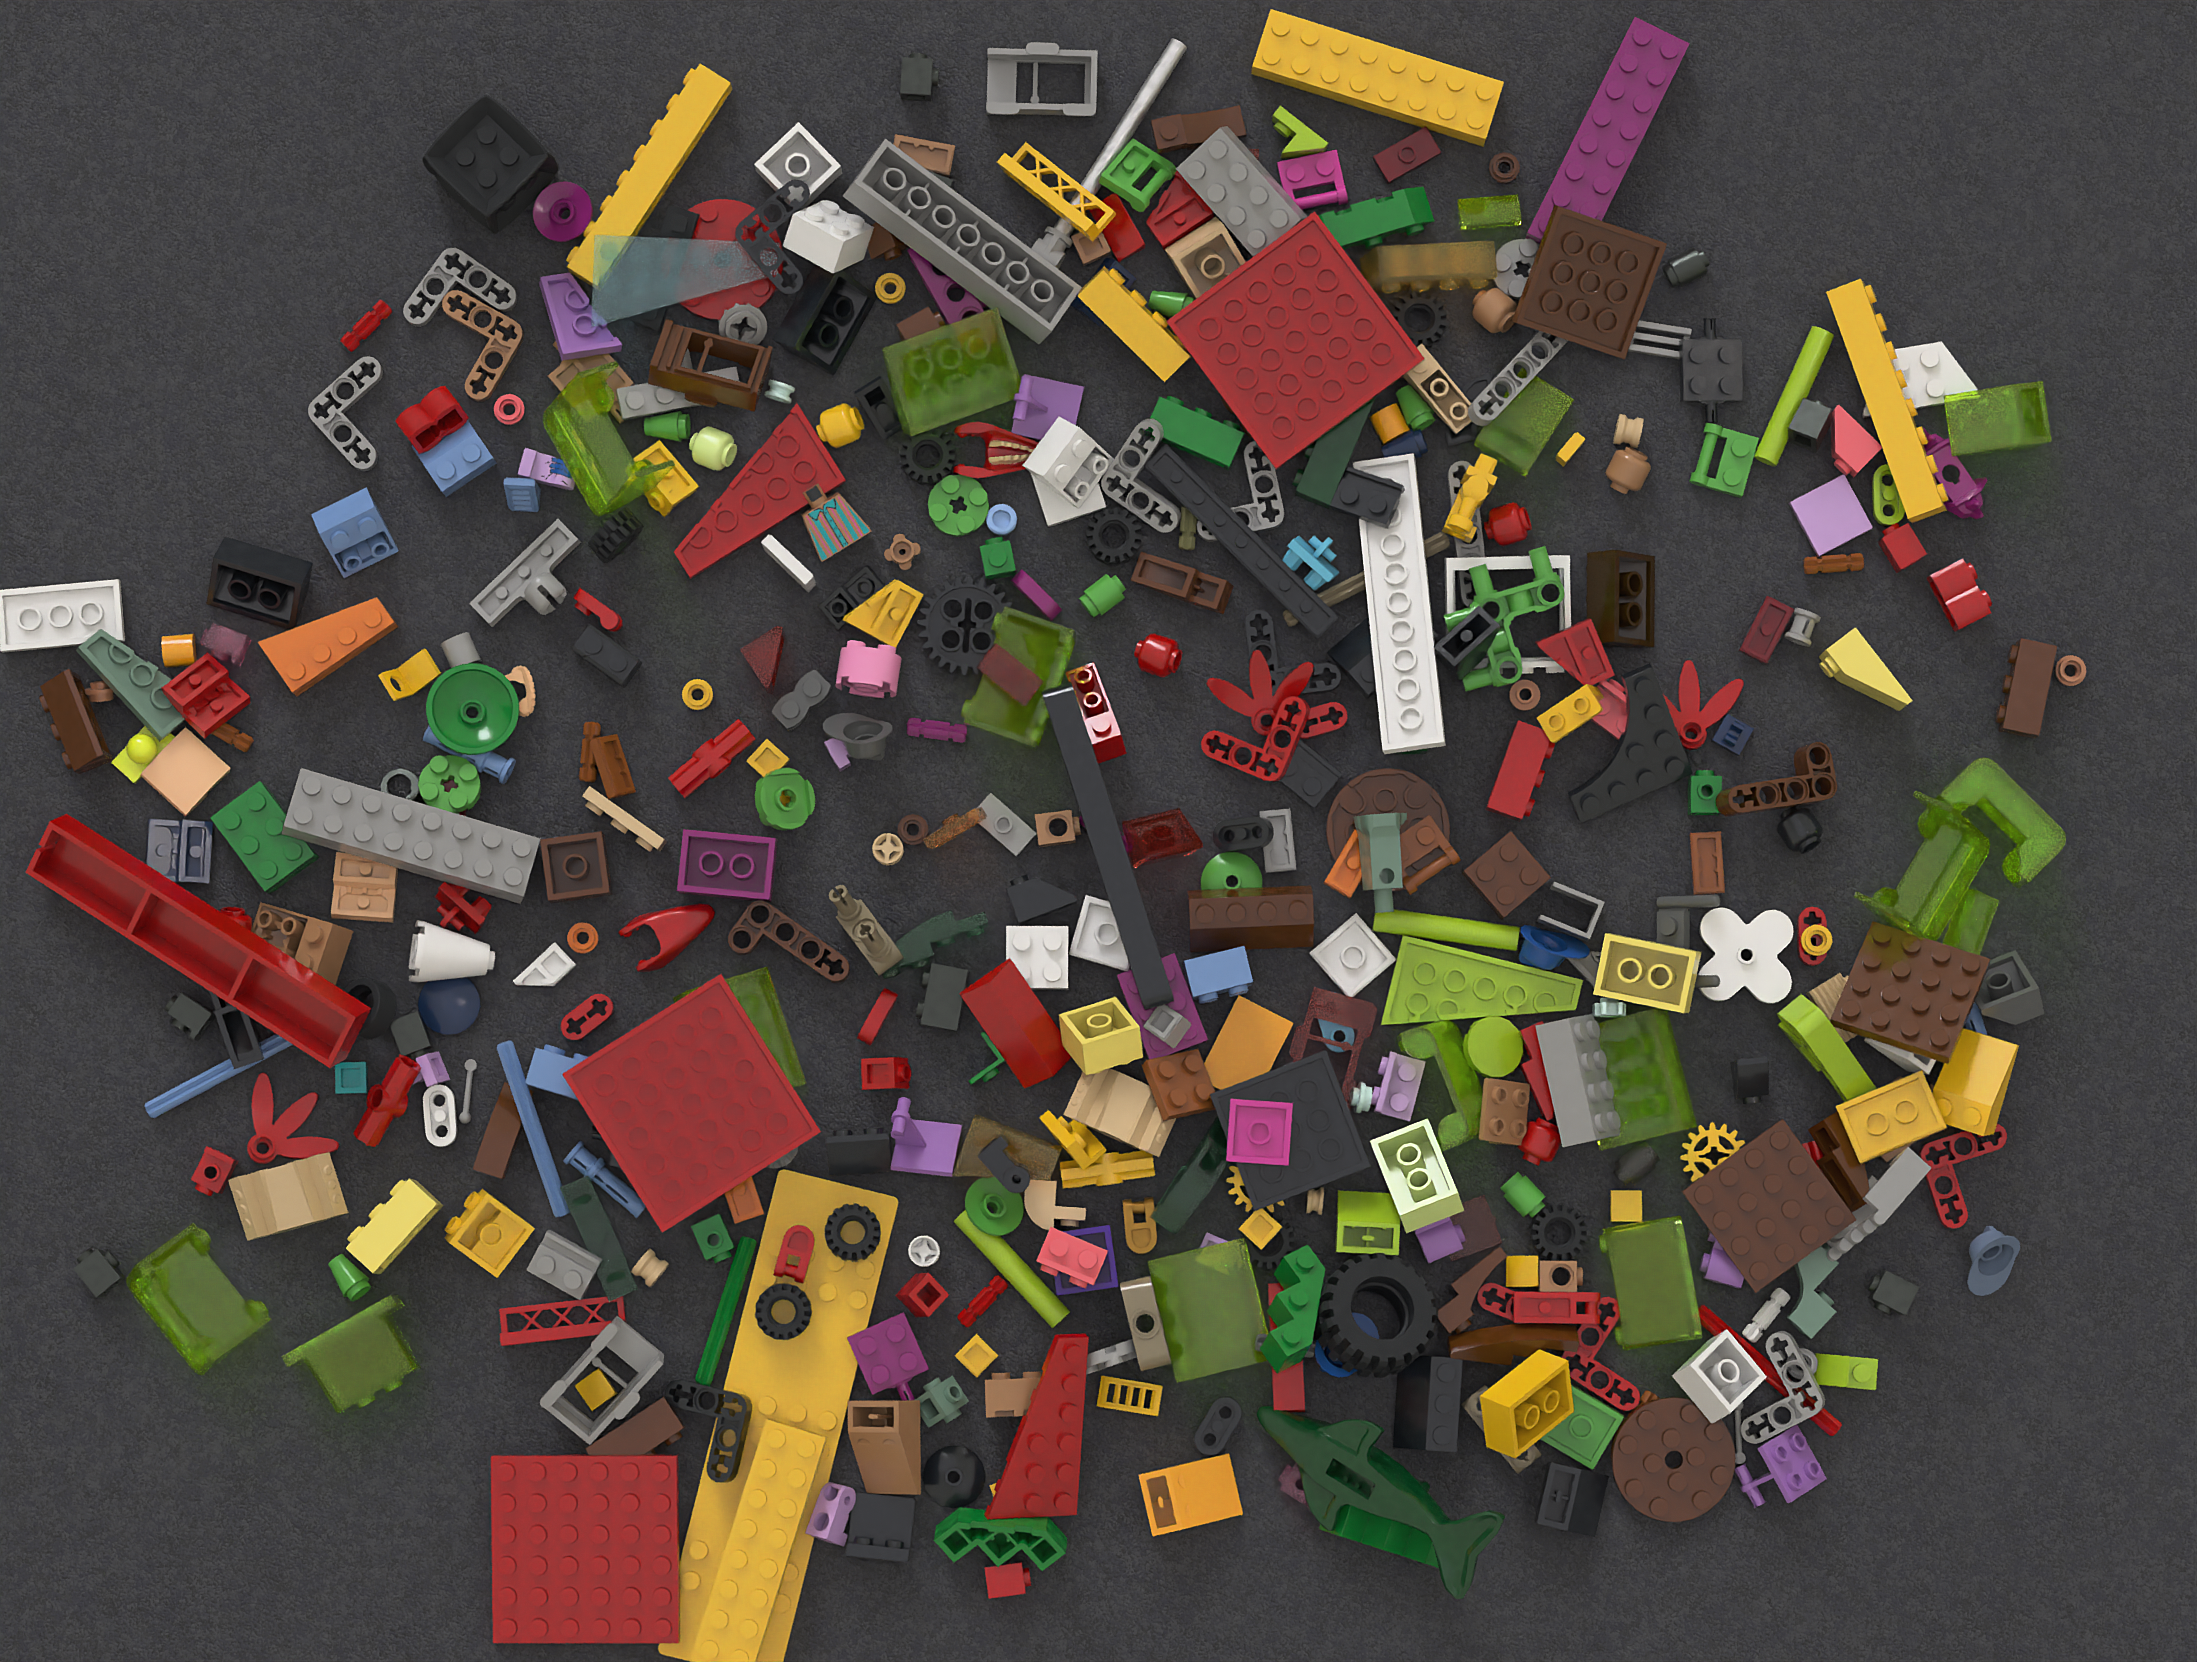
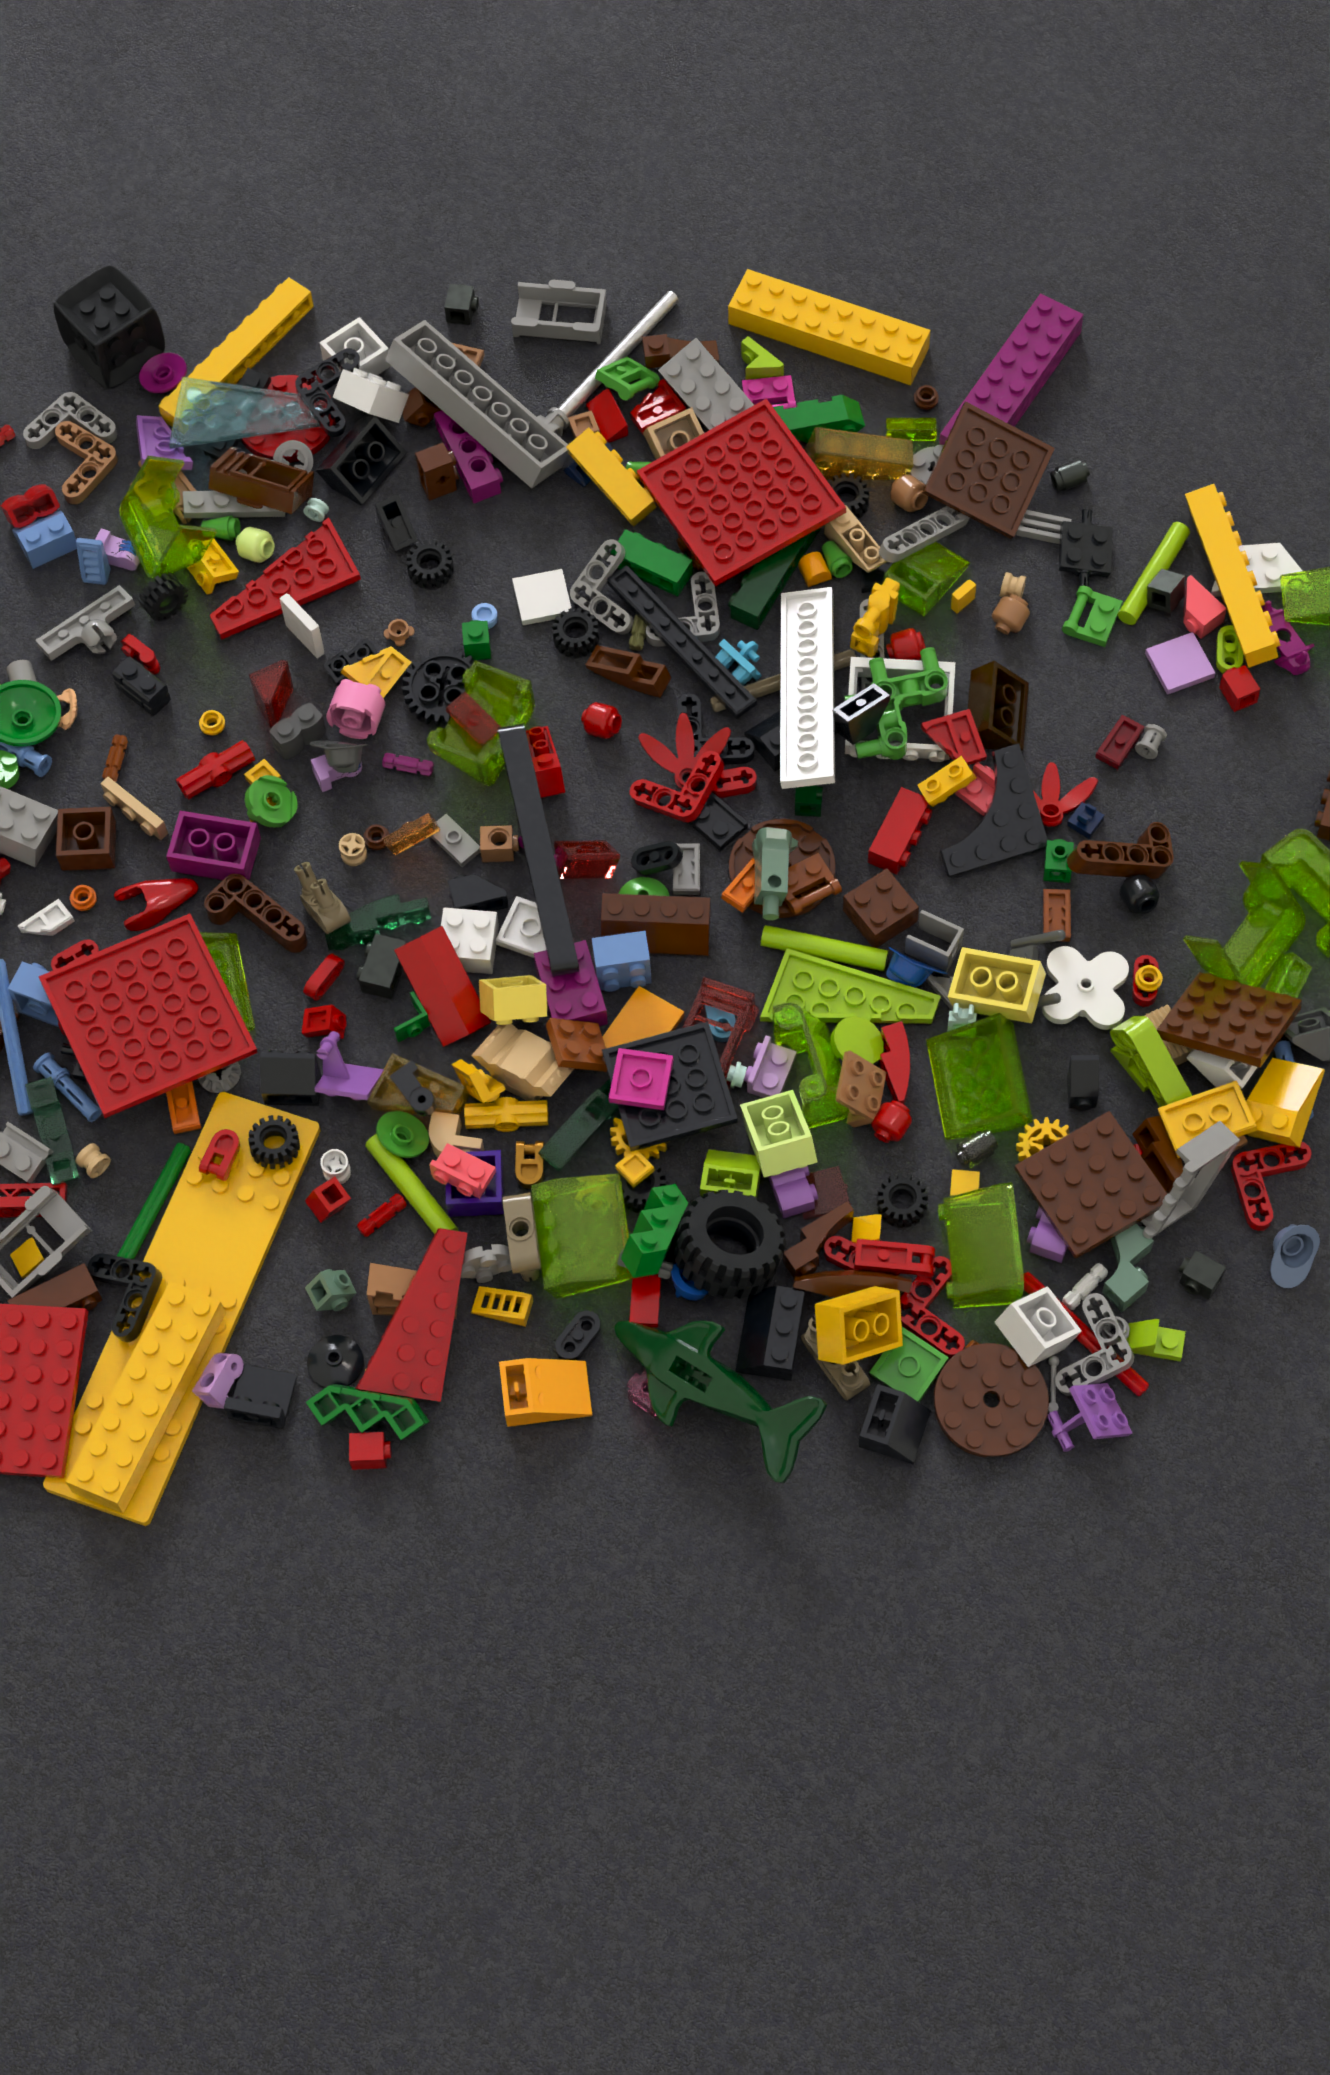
camera: 10 degrees right, 20 degrees down
coral plate [494,394,525,425] -> none
dark orange plate [589,734,636,799] -> none
green brick [691,1214,736,1264] -> none
black tyre [755,1283,812,1340] -> none
torso [801,484,872,562] -> none
yellow head [816,403,864,448] -> none
magenta plate [847,1312,929,1400] -> none
medium nougat slope [848,1400,921,1495] -> none
yellow plate [875,273,906,304] -> none
clear neon green slope [882,307,1021,436] -> none
bright green plate [928,475,989,537] -> none
red animal [953,422,1039,478] -> none
yellow tile [955,1334,998,1378] -> none
yellow fence [997,142,1116,242] -> none
magenta beam [1010,569,1062,621] -> none
medium lavender plate [1012,374,1084,440] -> none
white slope [1022,417,1114,509] -> none
bright green brick [1079,574,1126,618] -> none
light grey slope [1143,1004,1191,1048] -> none
tan bush [1306,1187,1324,1215] -> none
white tile [1309,913,1396,1000] -> none
green brick [1319,1504,1439,1568] -> none
black plate [1330,466,1405,529] -> none
dark red plate [1373,127,1441,184] -> none
dark blue cone [1381,429,1429,458] -> none
bright green brick [1500,1172,1546,1218] -> none
nougat plate [1509,680,1540,711] -> none
light grey brick [1535,1014,1621,1147] -> none
medium nougat brick [1537,1261,1583,1292] -> none
dark orange axle [1803,553,1864,574] -> none
light yellow slope [1819,627,1913,711] -> none
red brick [1927,559,1992,632] -> none

